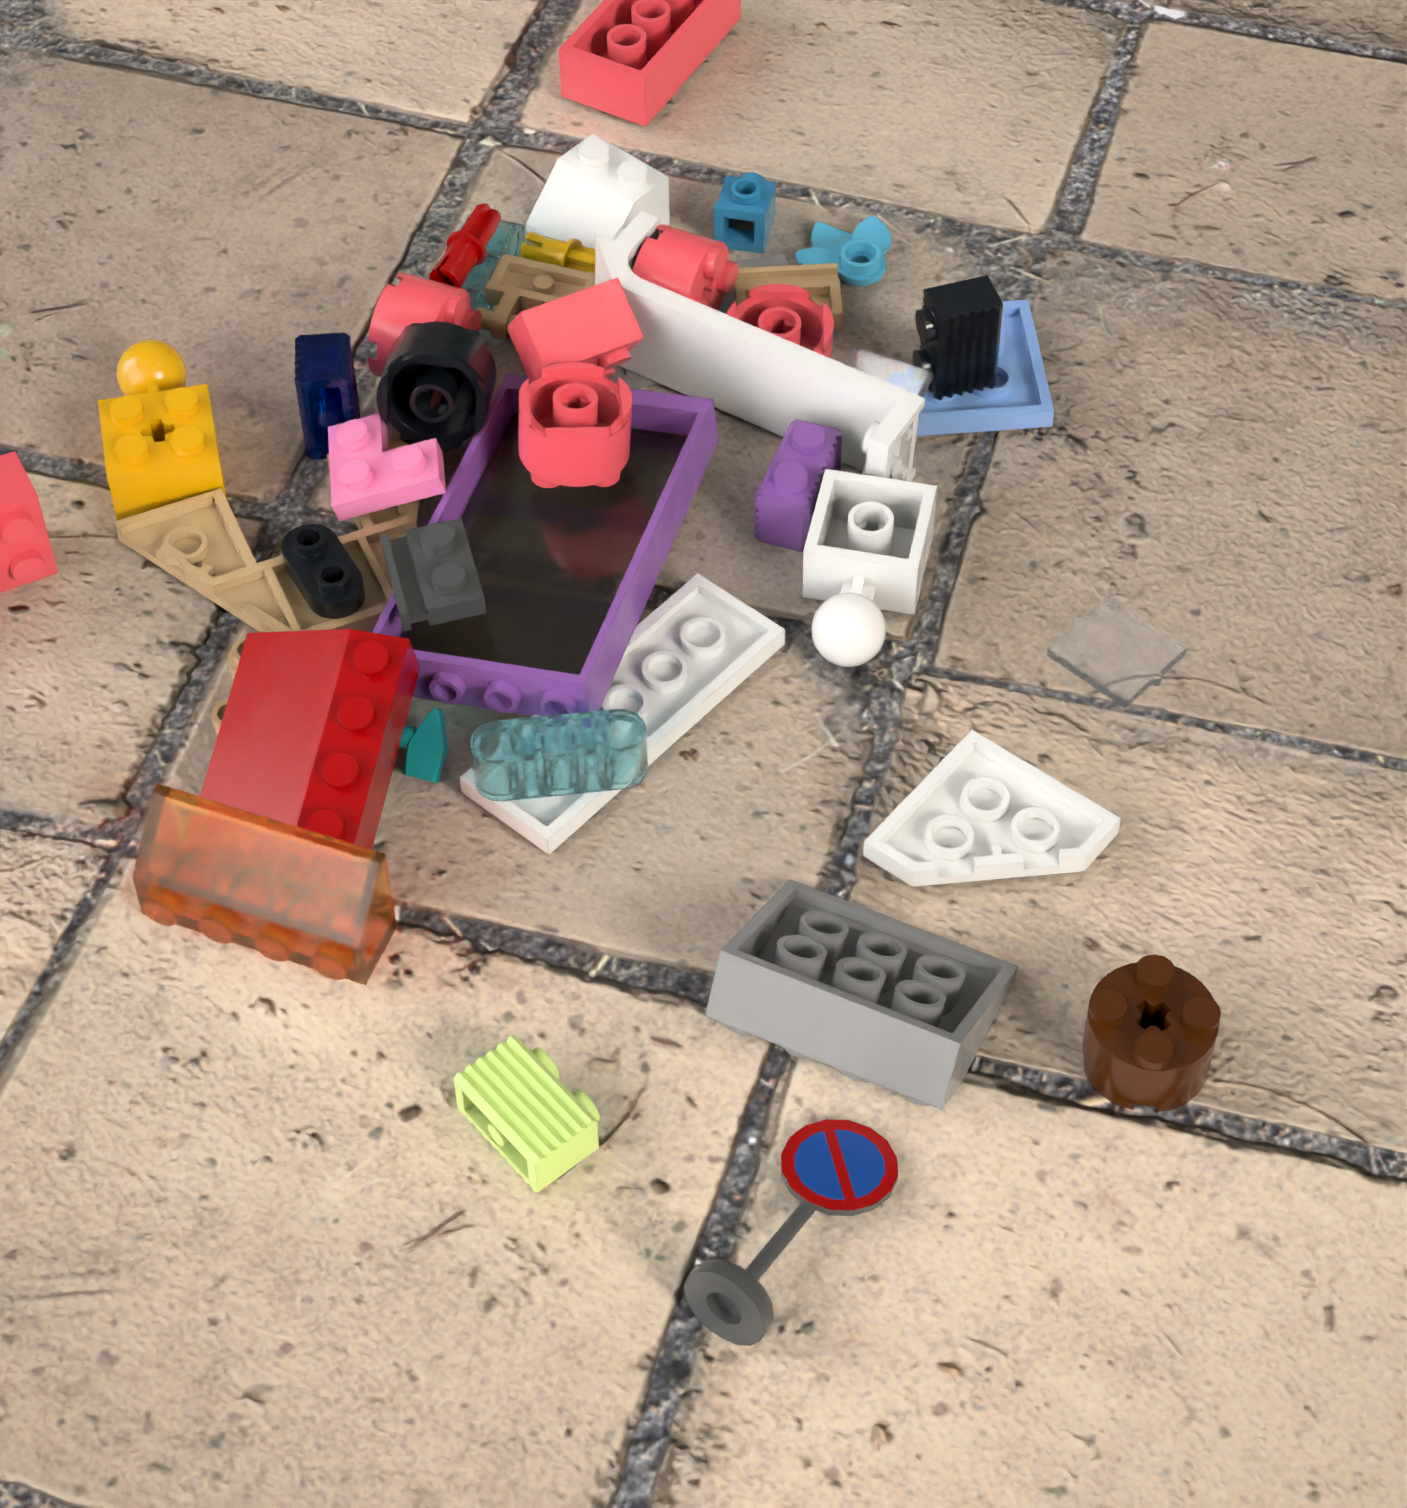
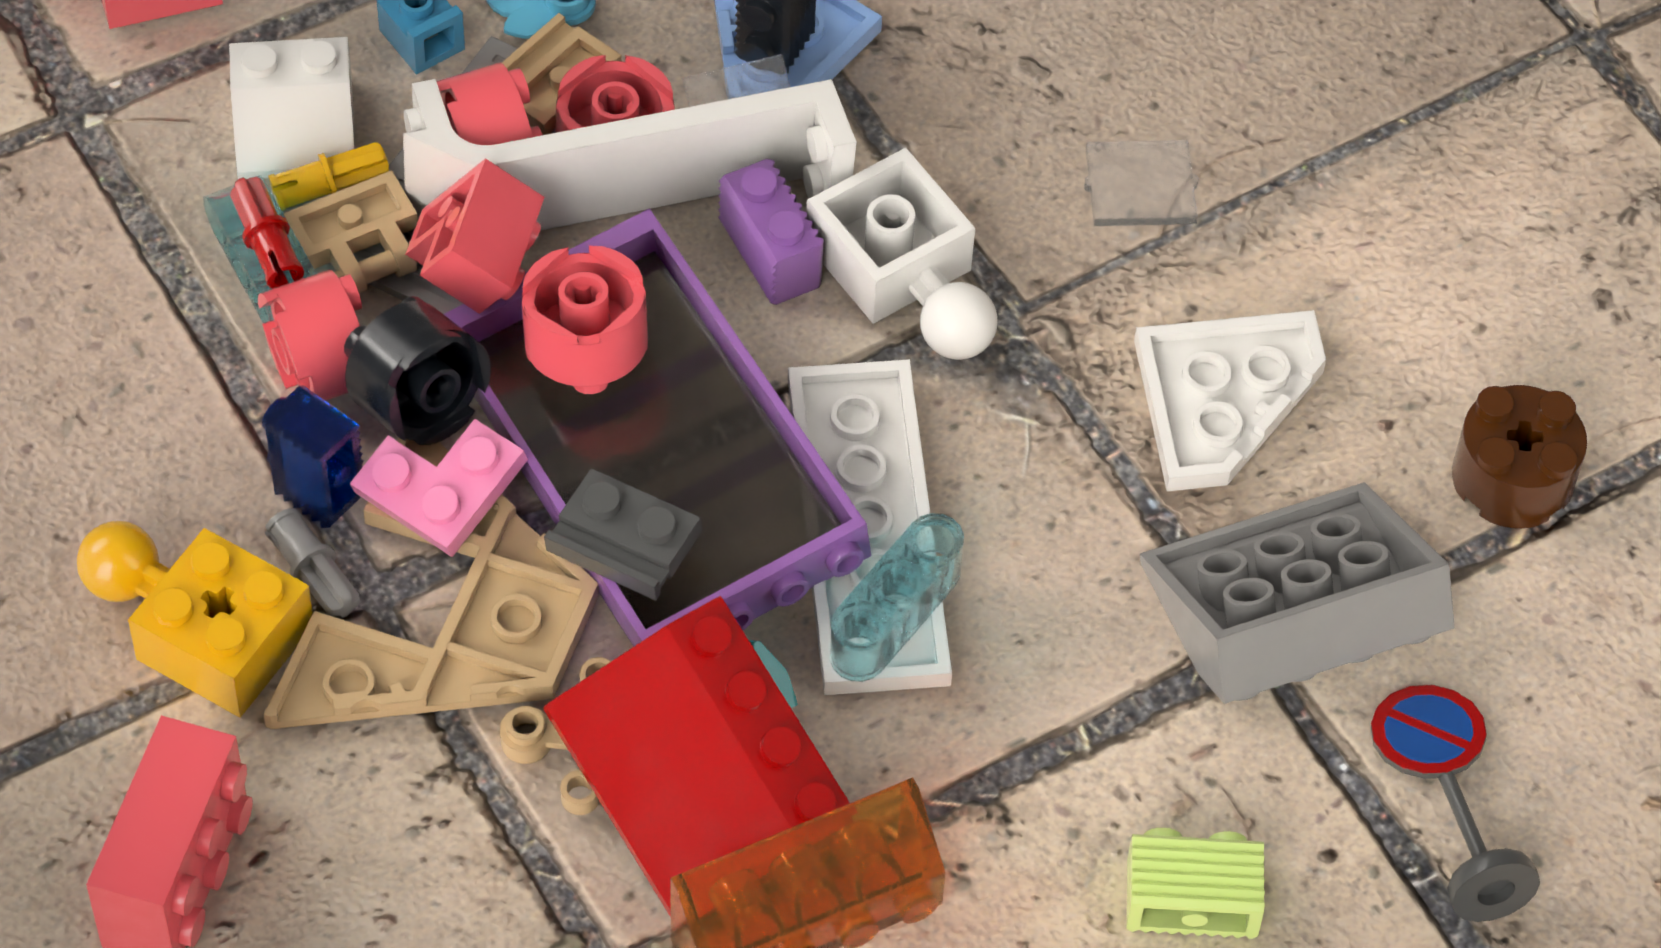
camera: 50 degrees left, 5 degrees up
black plate [281,524,365,619] -> none
none -> light grey axle [265,508,360,619]

